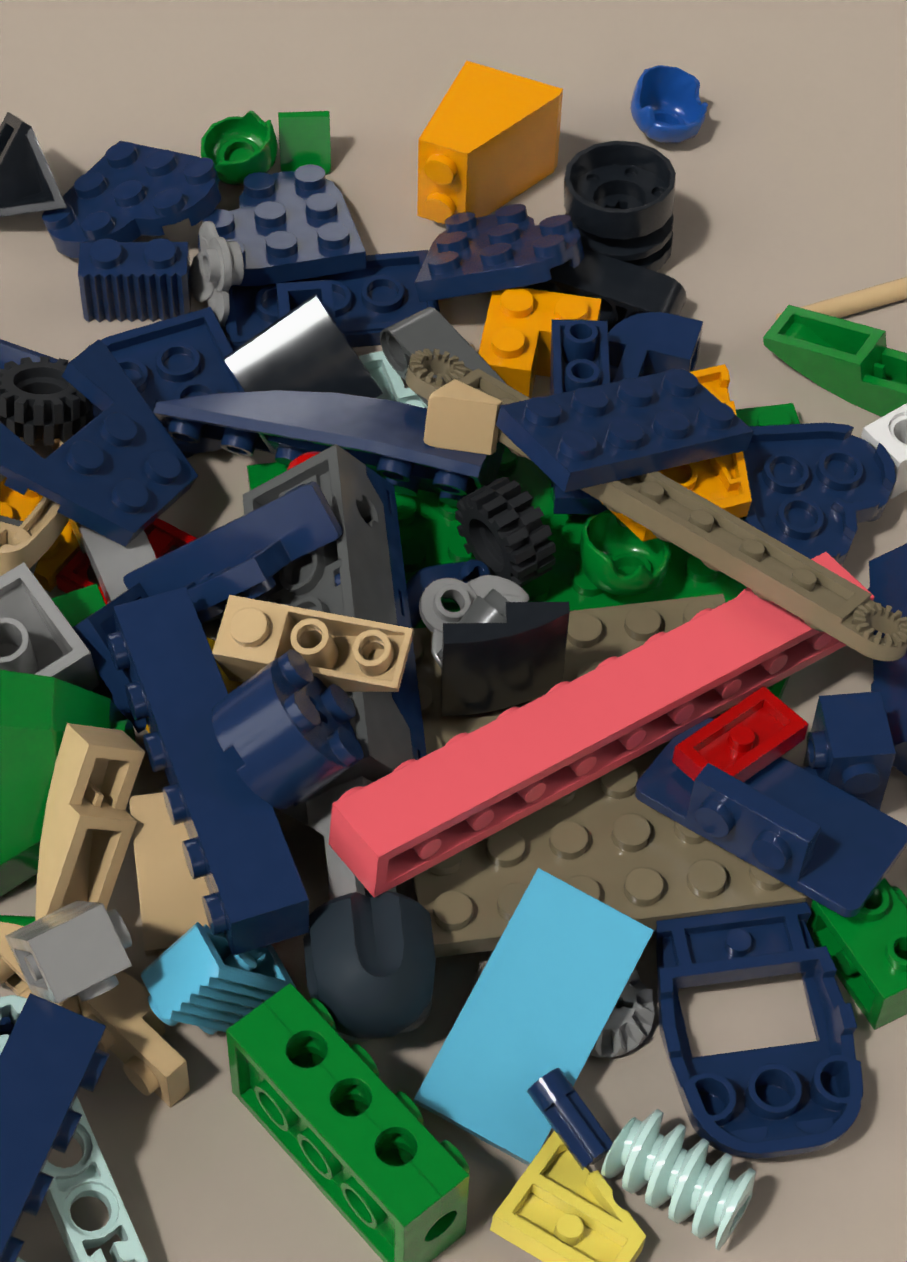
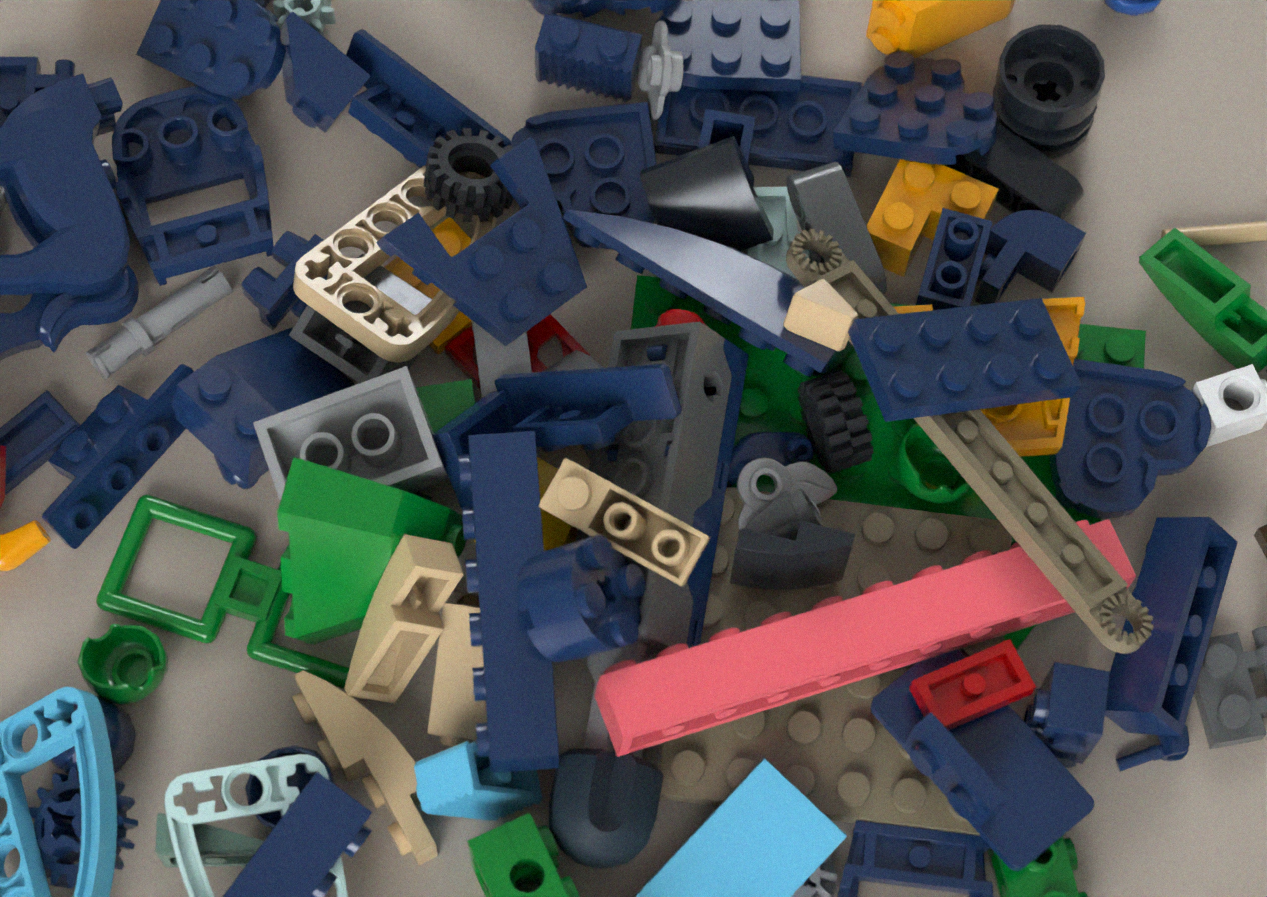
camera: 15 degrees right, 15 degrees up
light grey brick [5,900,132,1004] -> none

